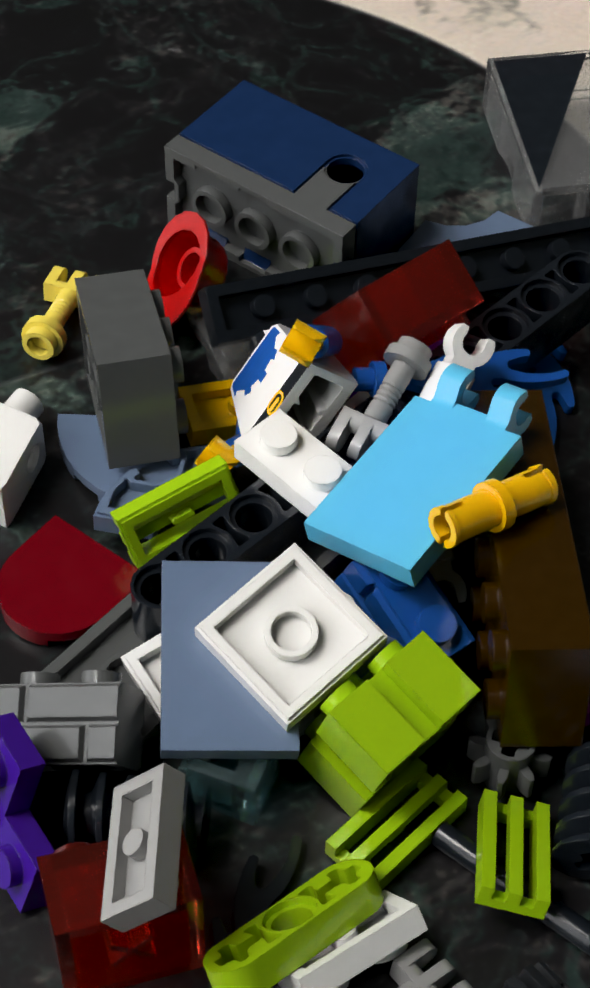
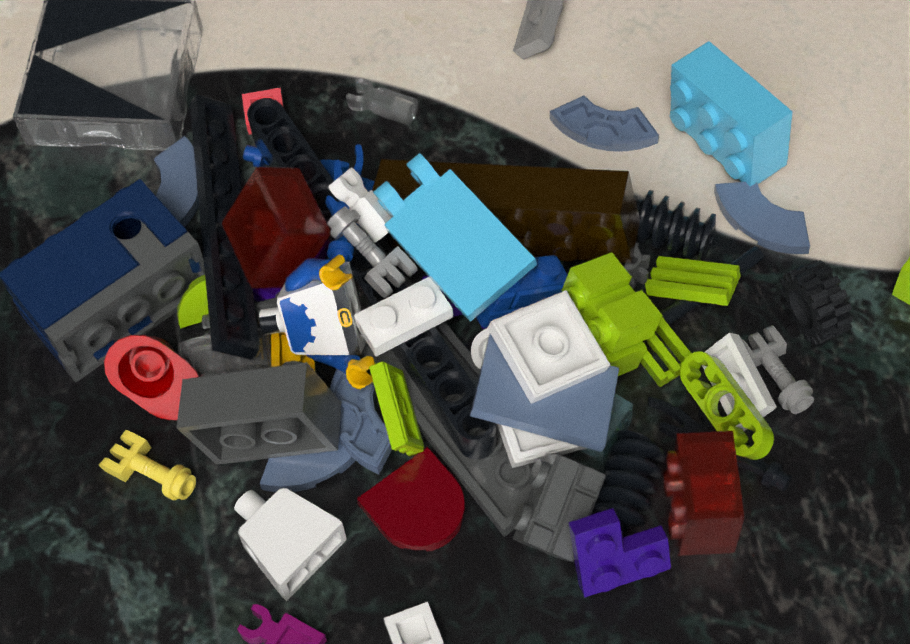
camera: 70 degrees left, 10 degrees up
light grey plate [100,763,186,933] -> none
yellow pin [428,464,558,549] -> none

